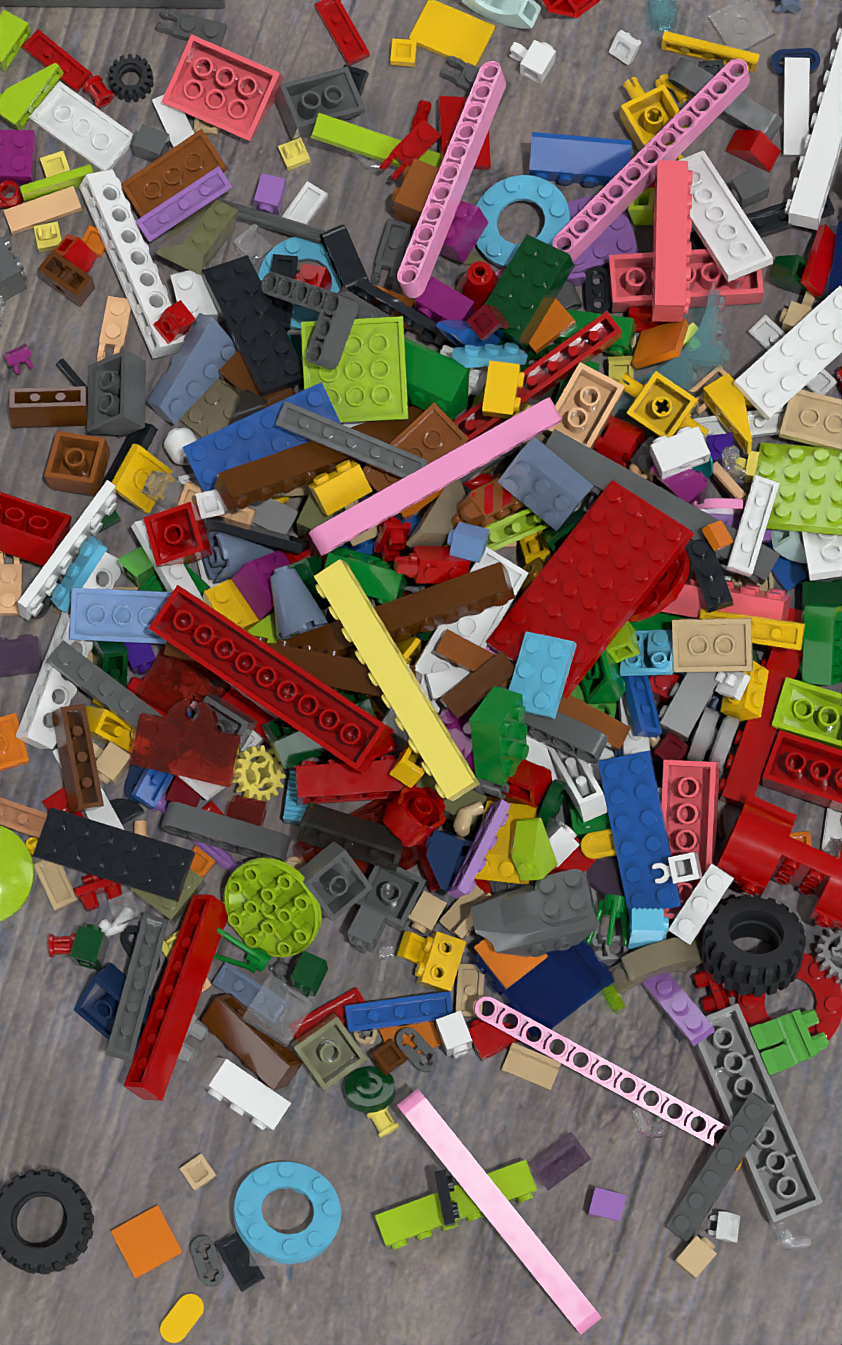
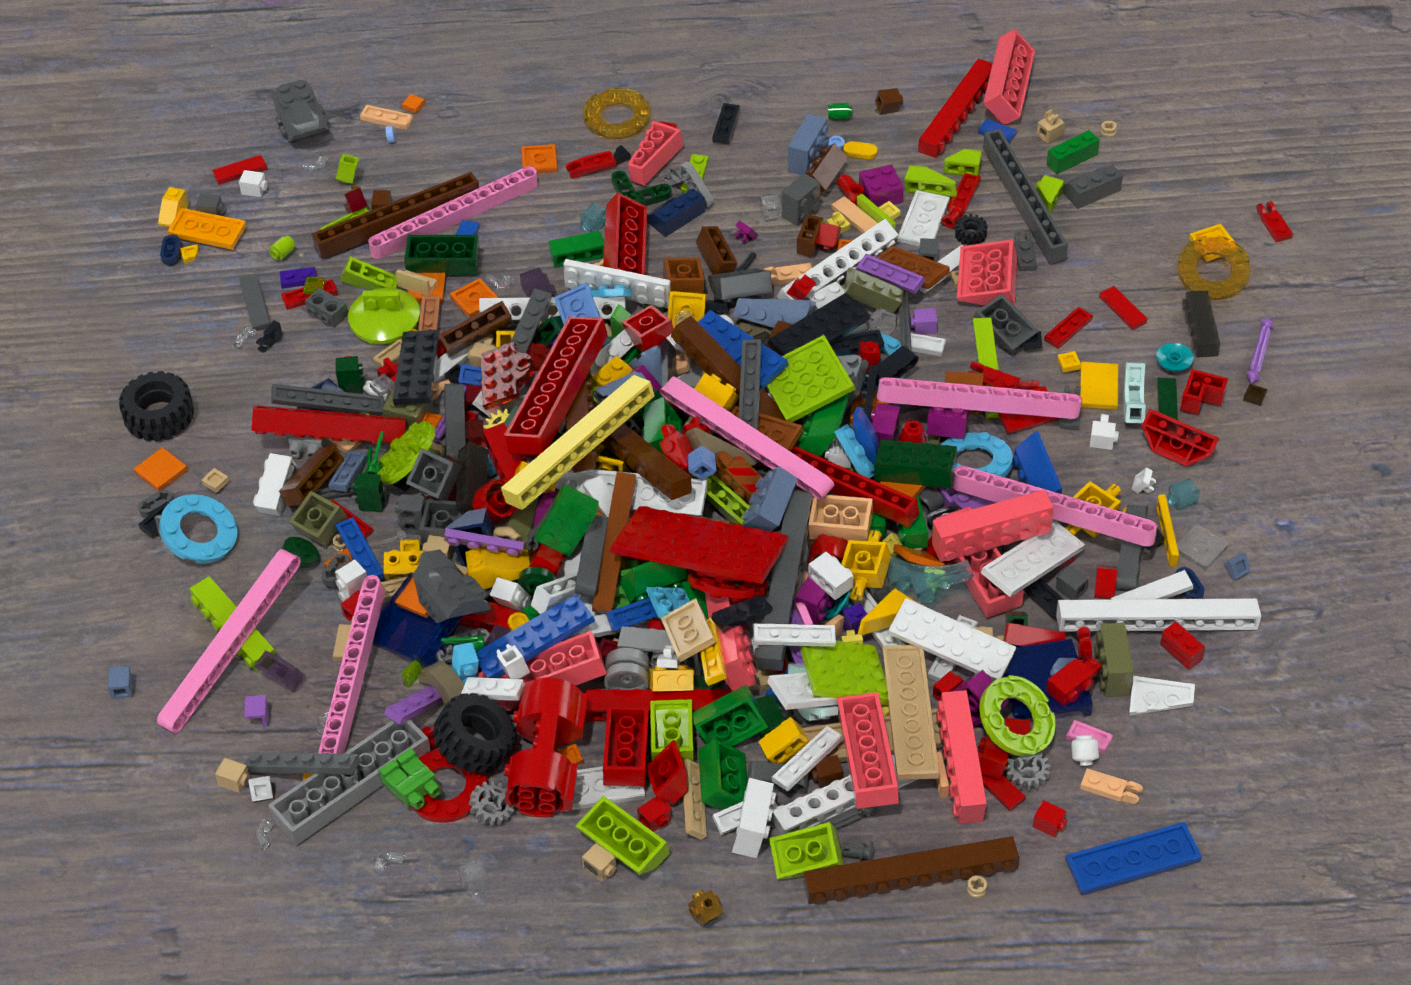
camera: 70 degrees right, 25 degrees down
yellow tile [160,1294,204,1343] -> none
clear tile [242,974,315,1047] -> none
dark grey beam [261,272,358,370] -> none
light yellow tile [278,137,310,171] -> none
reddish brown tile [370,1039,408,1077] -> none
black plate [435,1170,460,1227] -> none
reddish brown tile [440,651,515,720] -> none
dark red panel [466,304,510,341] -> none
yellow brick [482,360,525,419] -> none
medium azure plate [509,632,577,719] -> none
lime slope [512,817,558,881] -> none
lime brick [606,621,640,663] -> none
orange tile [702,520,734,551] -> none
clear arm [721,446,746,479] -> none

